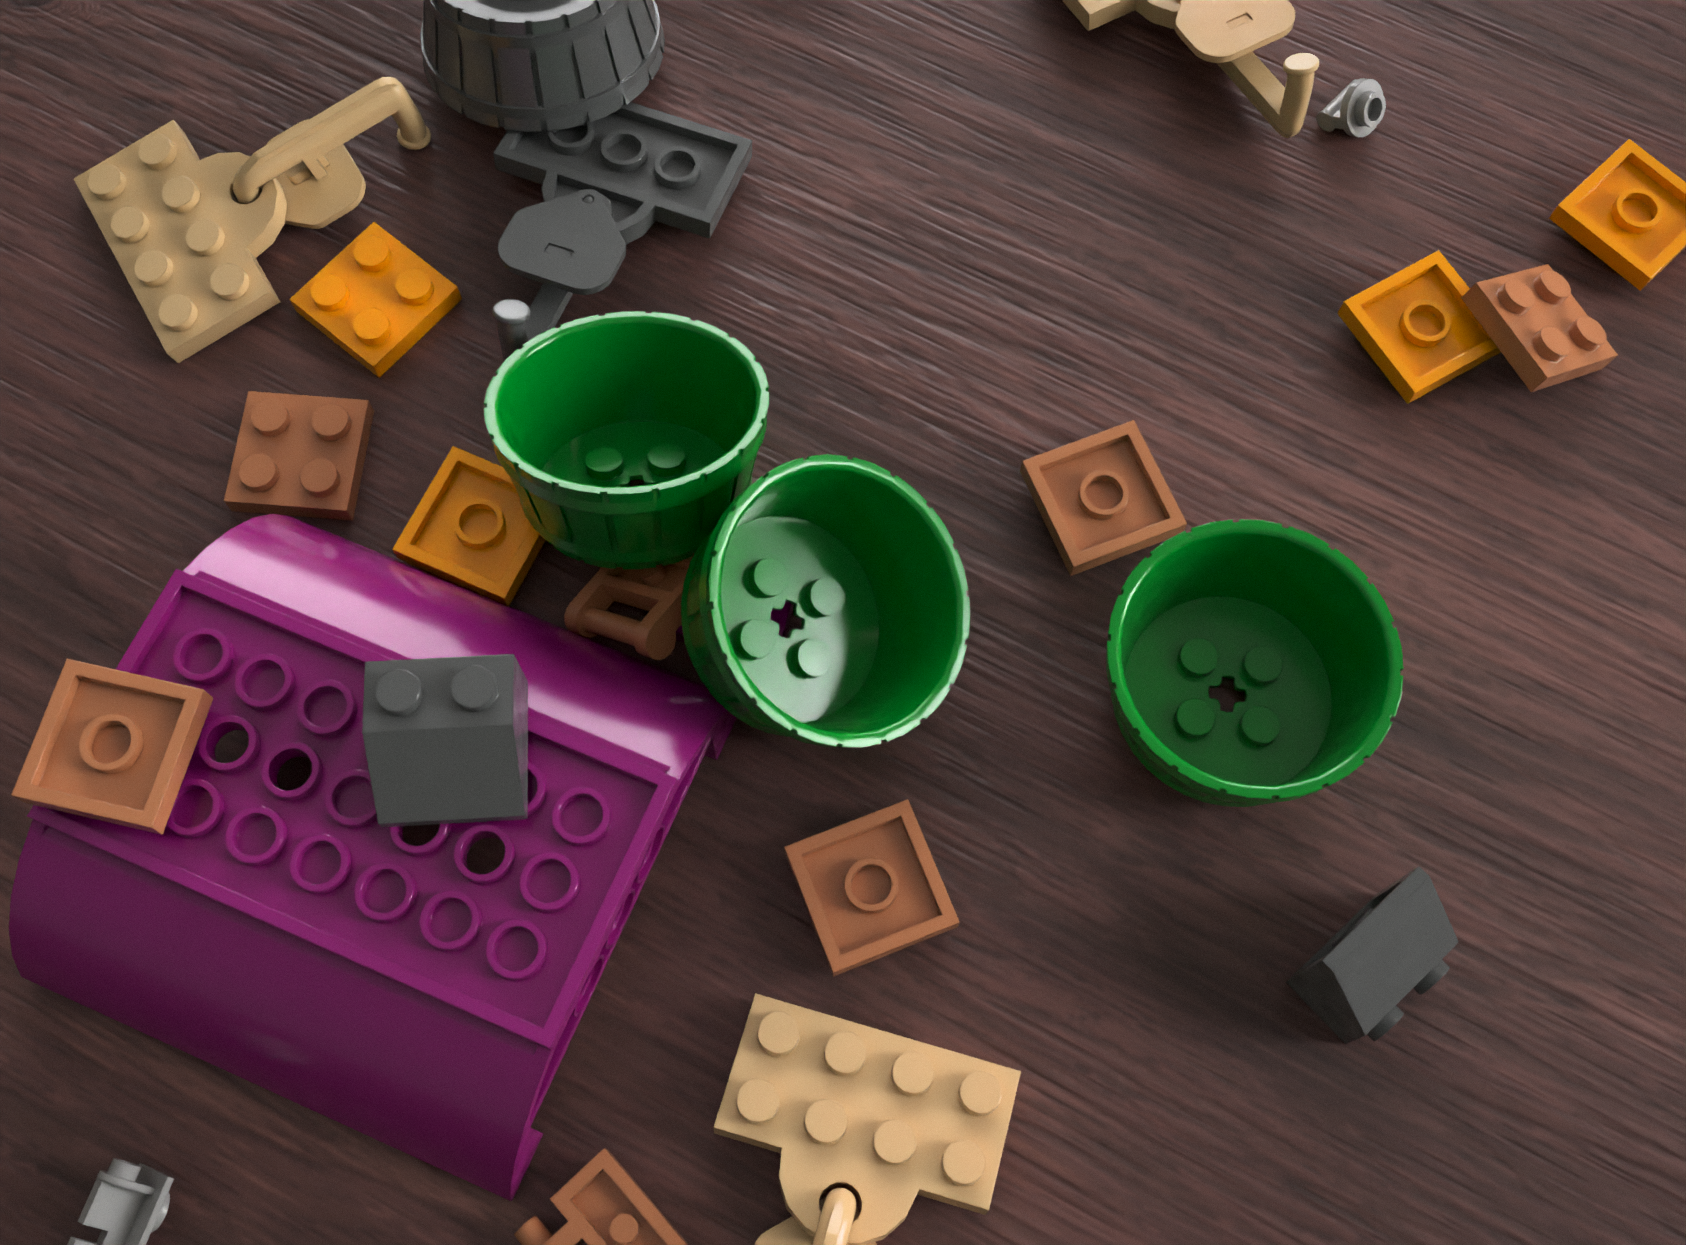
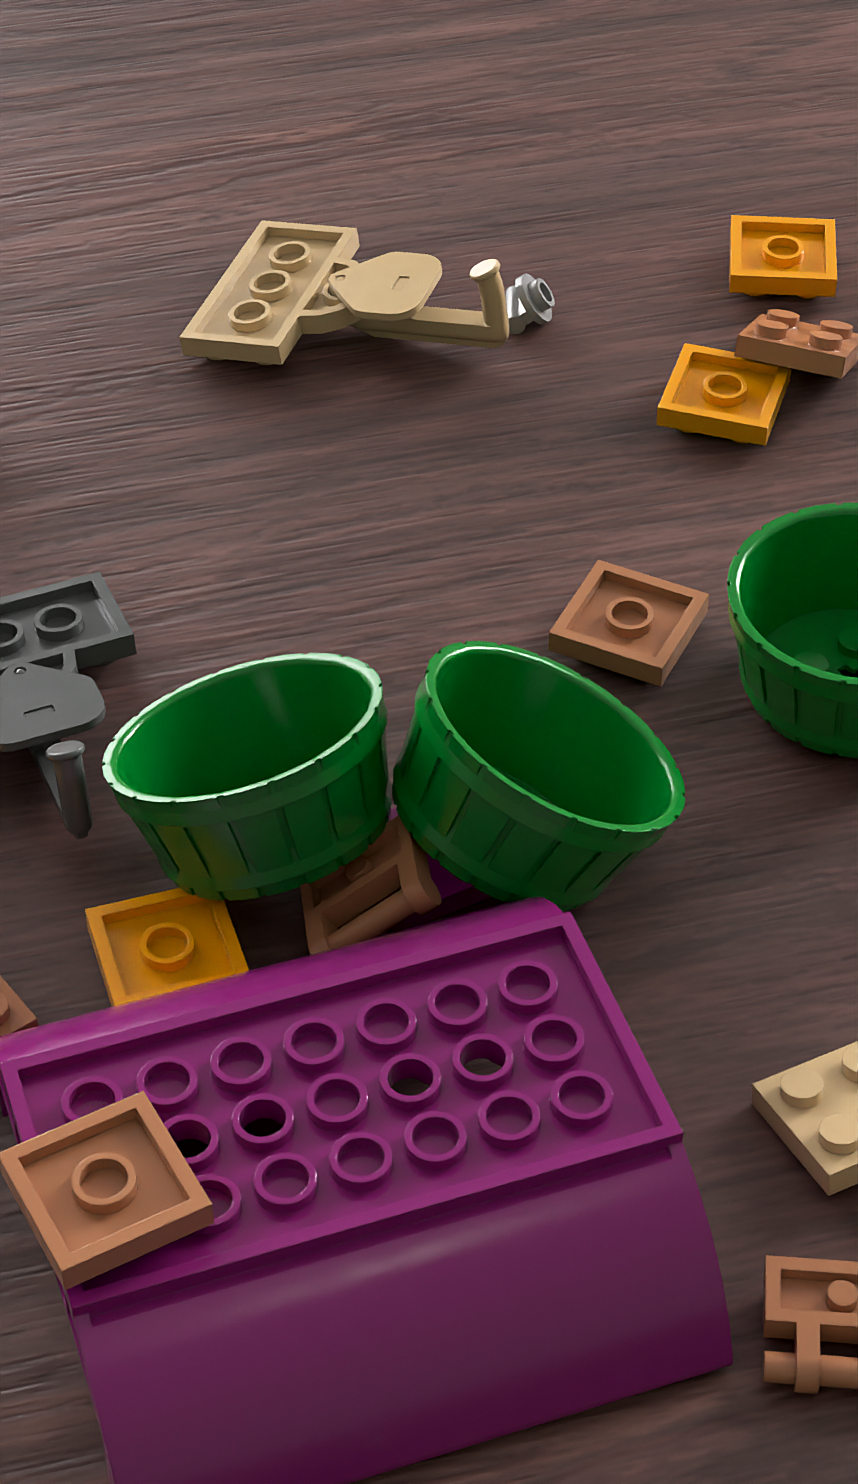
camera: 40 degrees left, 25 degrees down
dark grey slope [362,654,528,827] -> none
nougat plate [784,799,960,977] -> none

